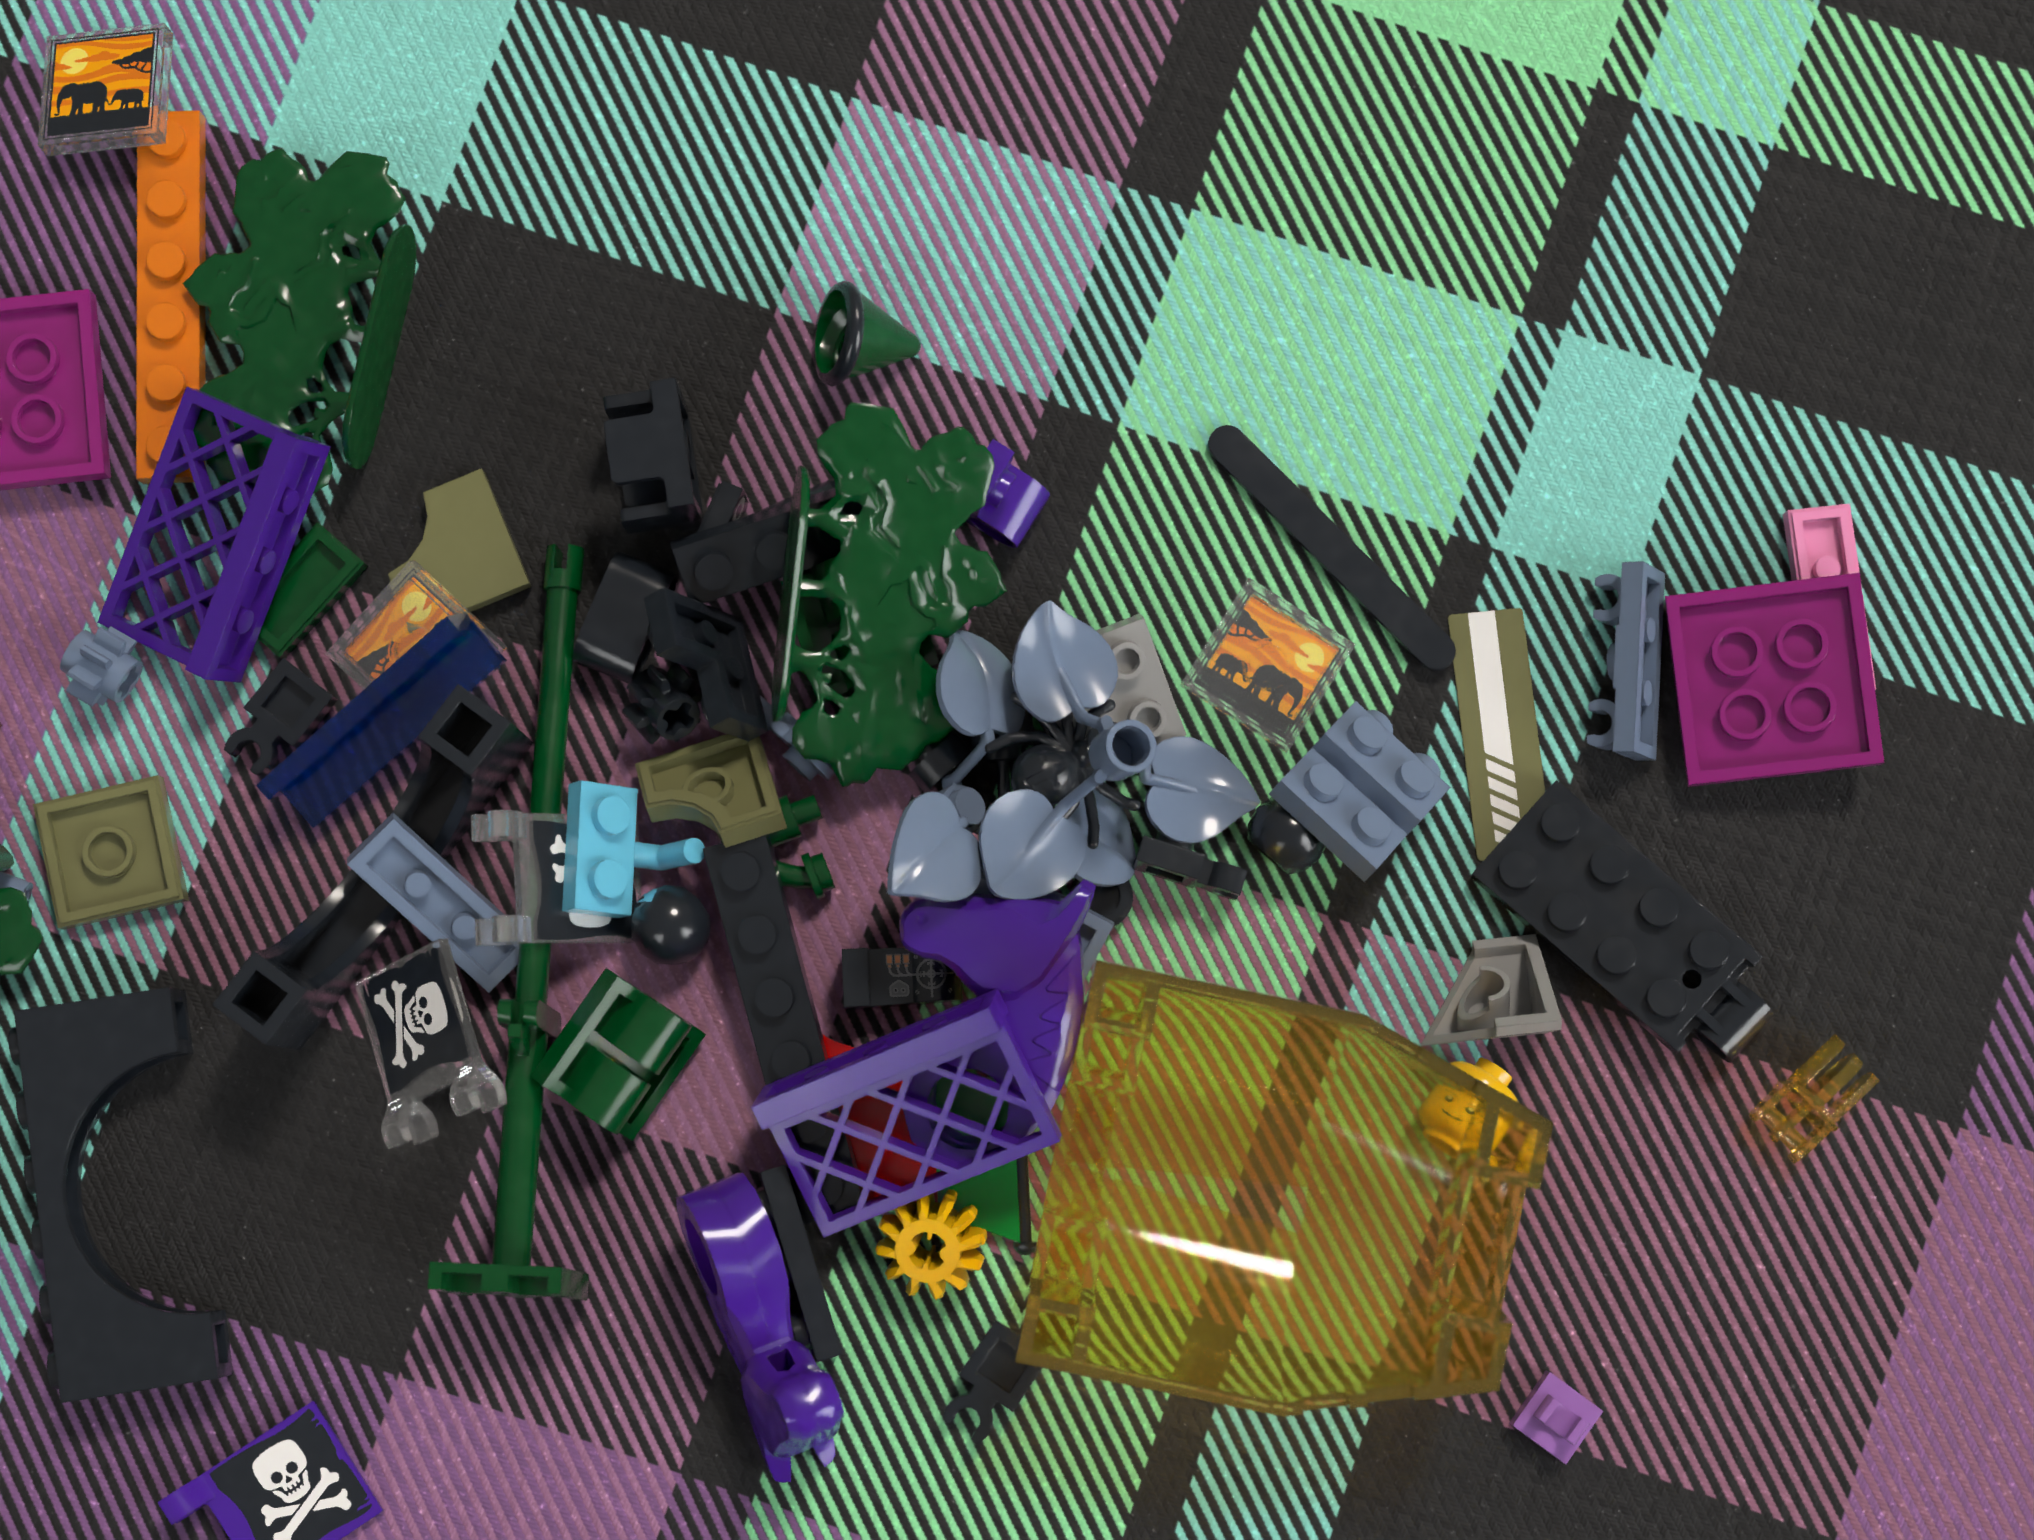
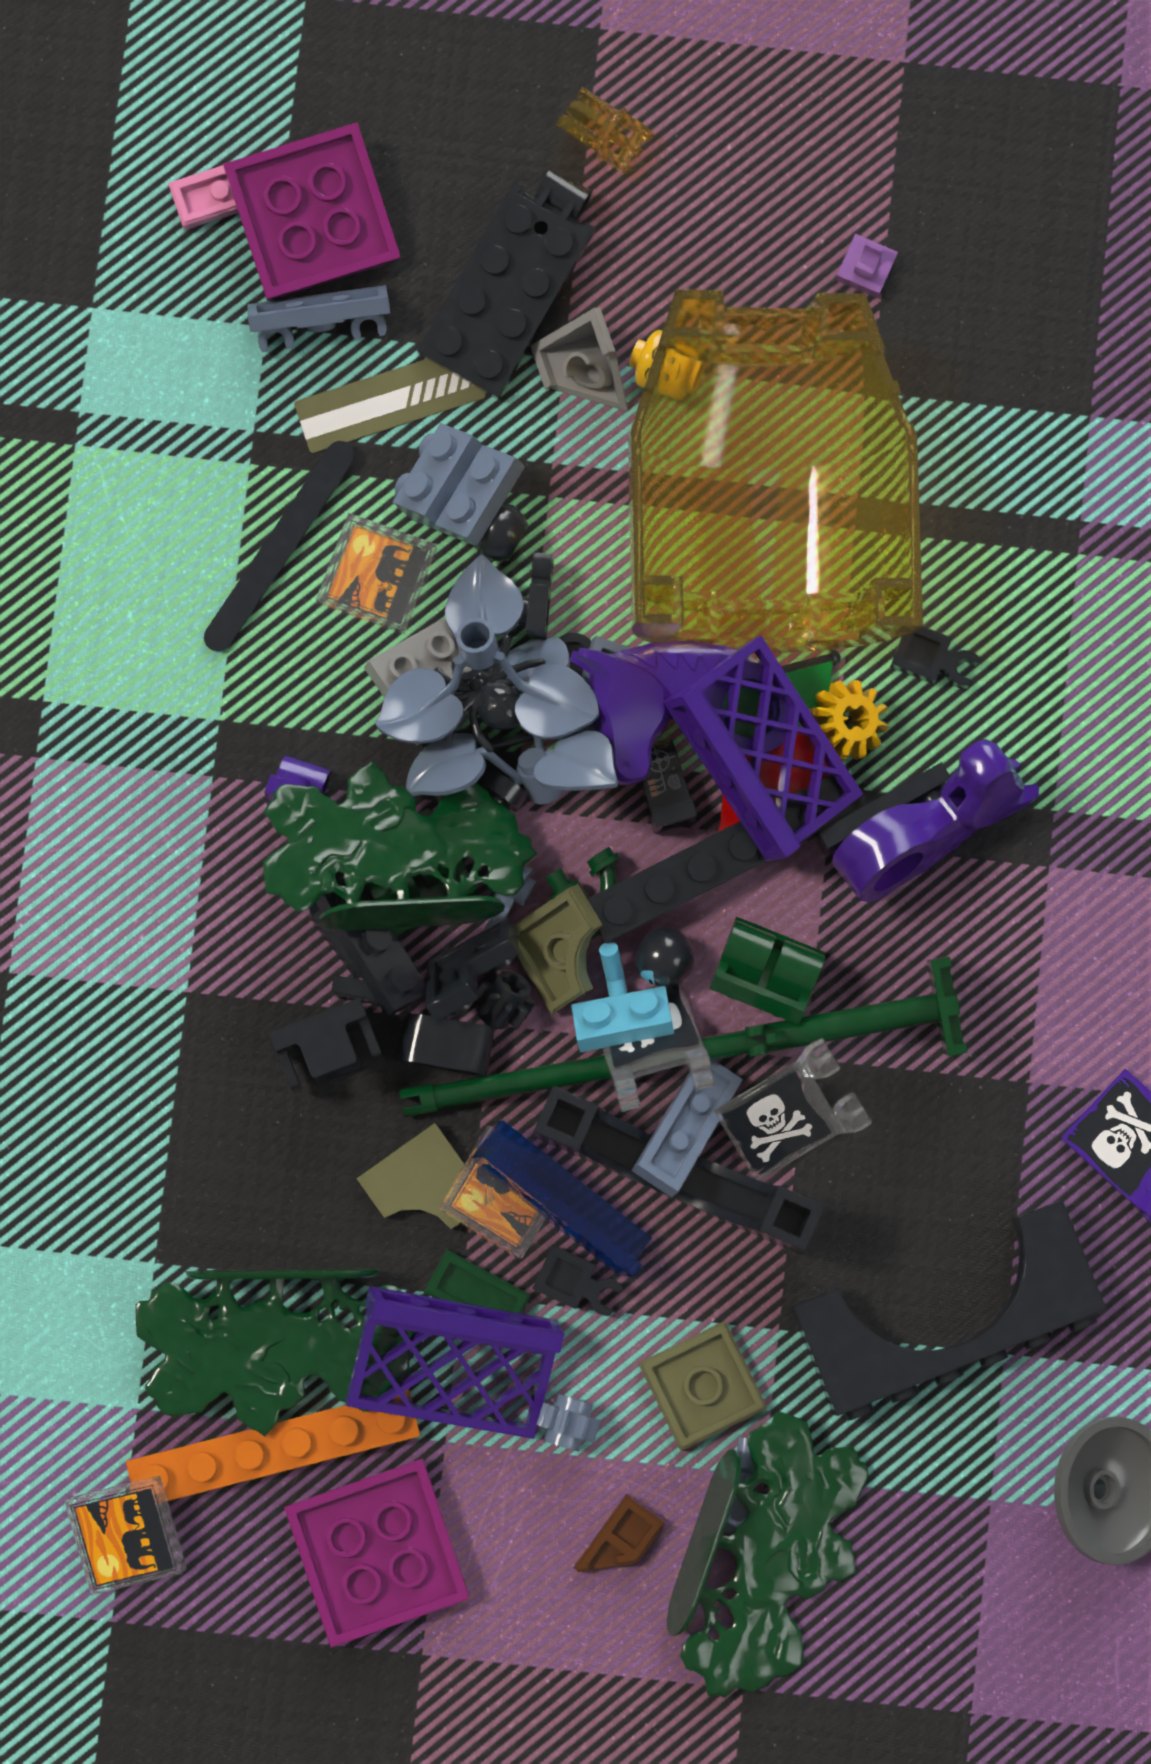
camera: 110 degrees left, 0 degrees up
dark green hat [813,281,921,387] -> none

